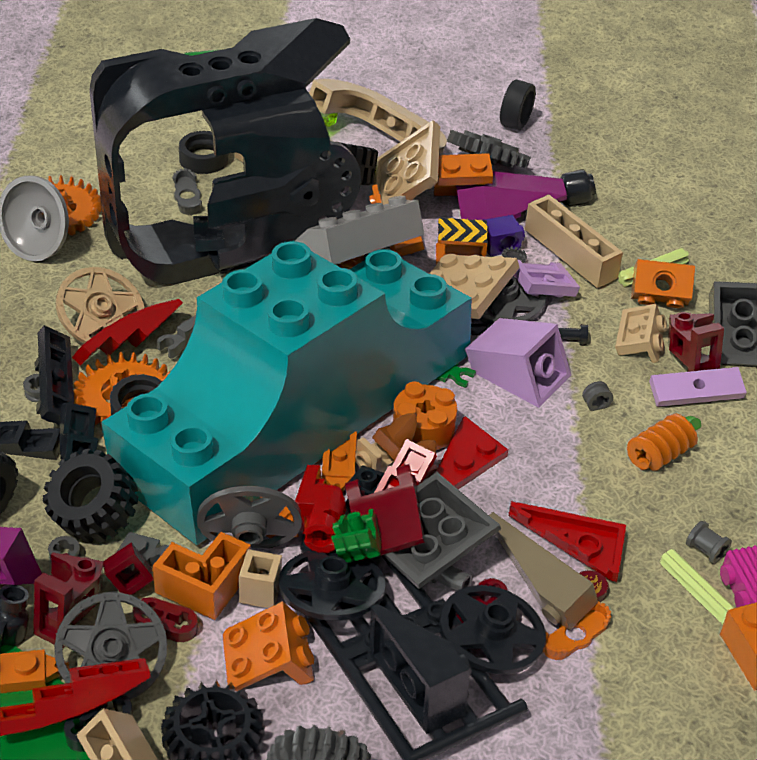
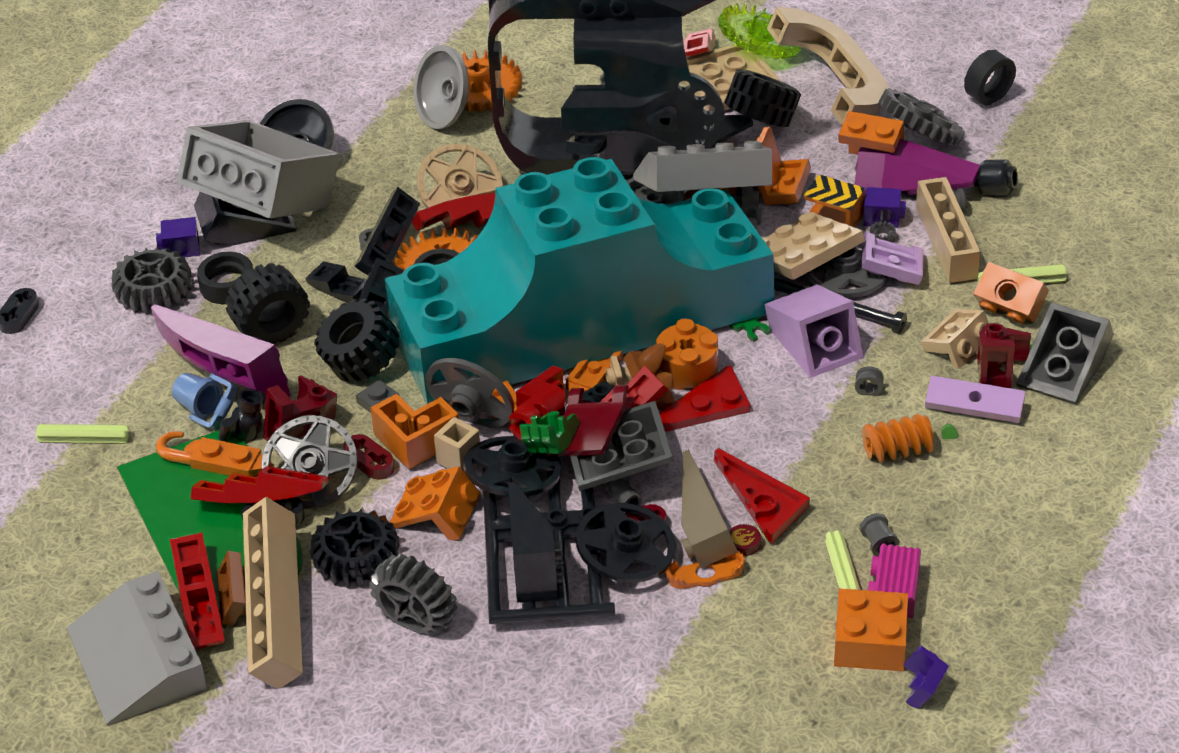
camera: 30 degrees right, 0 degrees up
dark grey bush [48,536,81,564] -> none
dark red plate [103,542,154,595] -> none
tan plate [372,120,440,205] -> none

